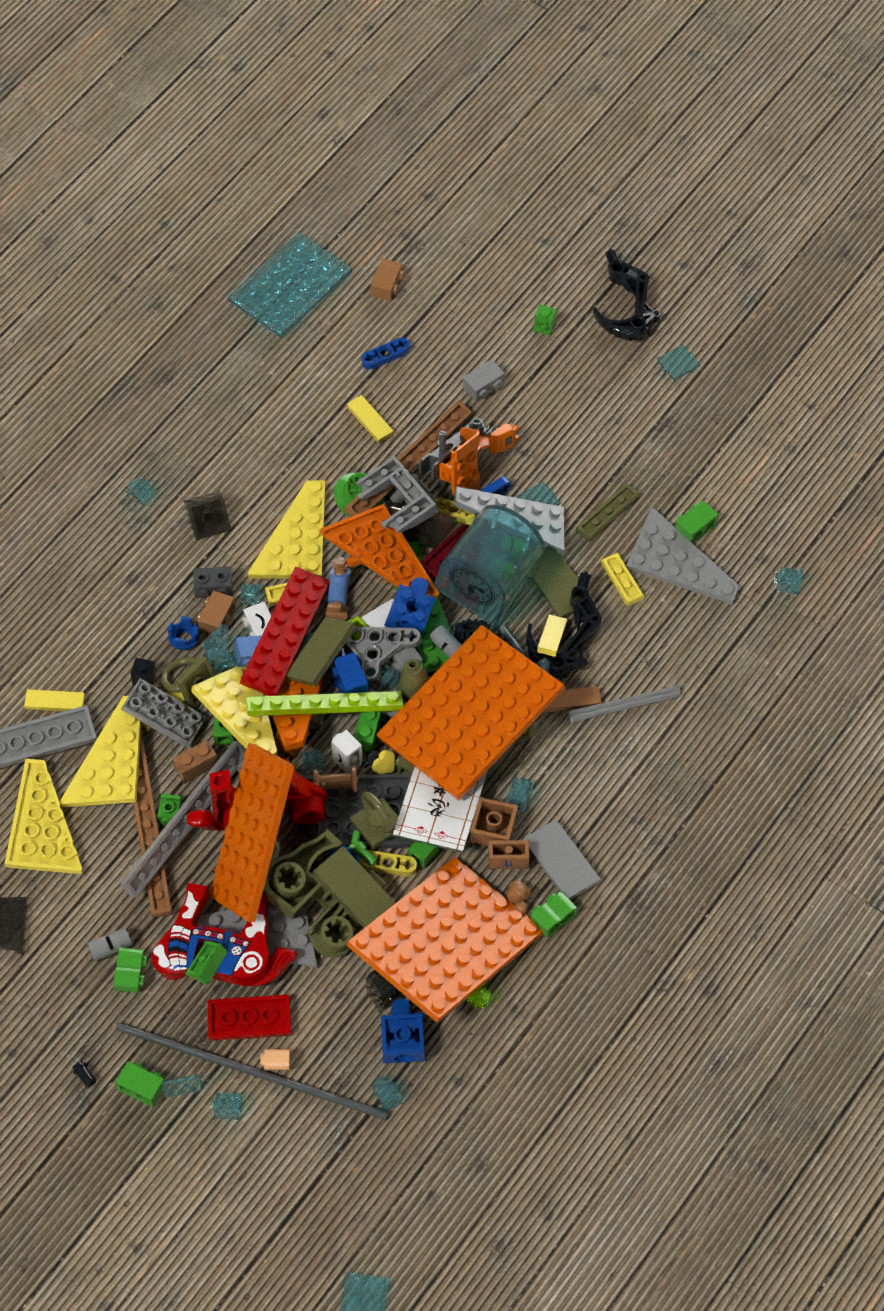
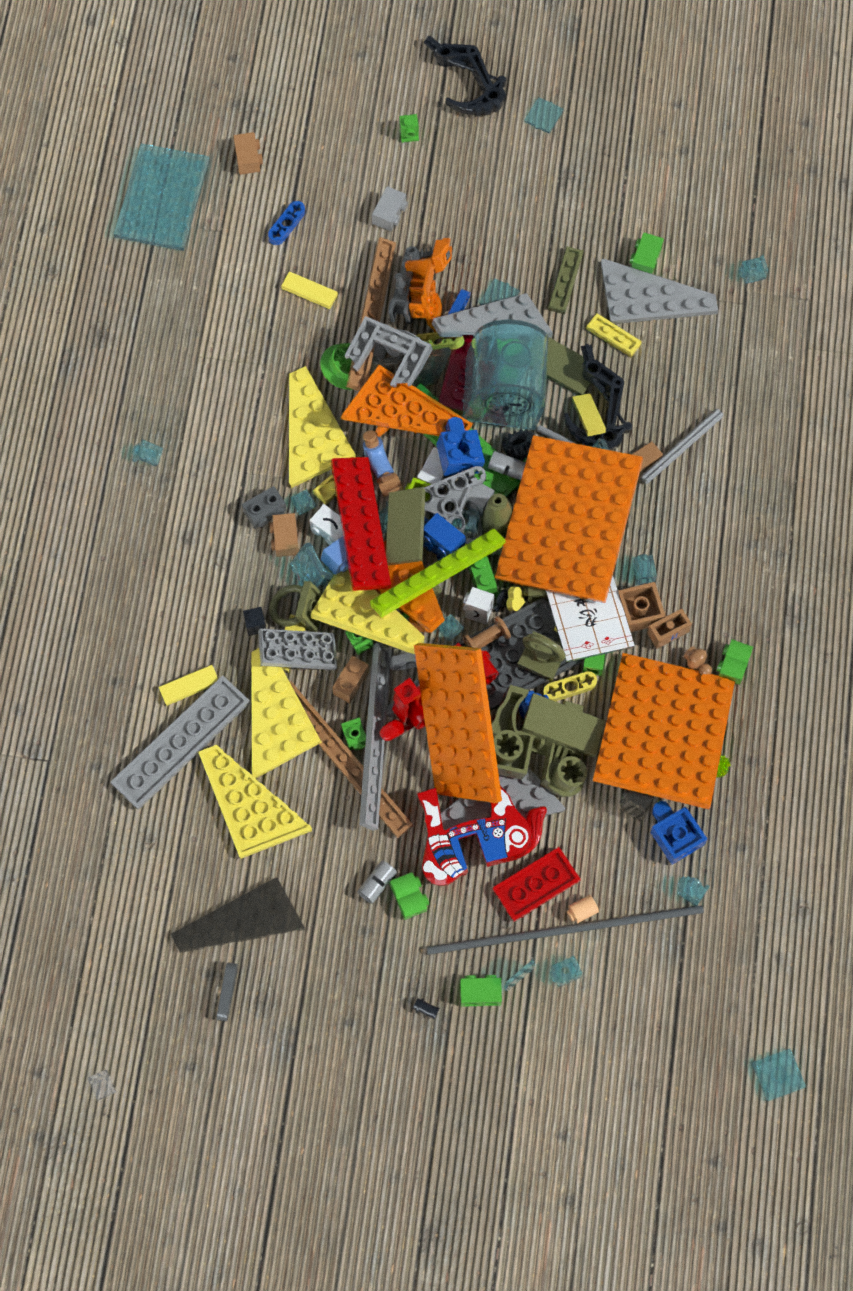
camera: 30 degrees left, 10 degrees up
blue piece [168,616,200,650] -> none
clear smoke slope [183,491,232,540] -> none
bright green slope [185,941,228,985] -> none
bright green piece [348,830,377,866] -> none
light grey tile [523,819,601,900] -> none

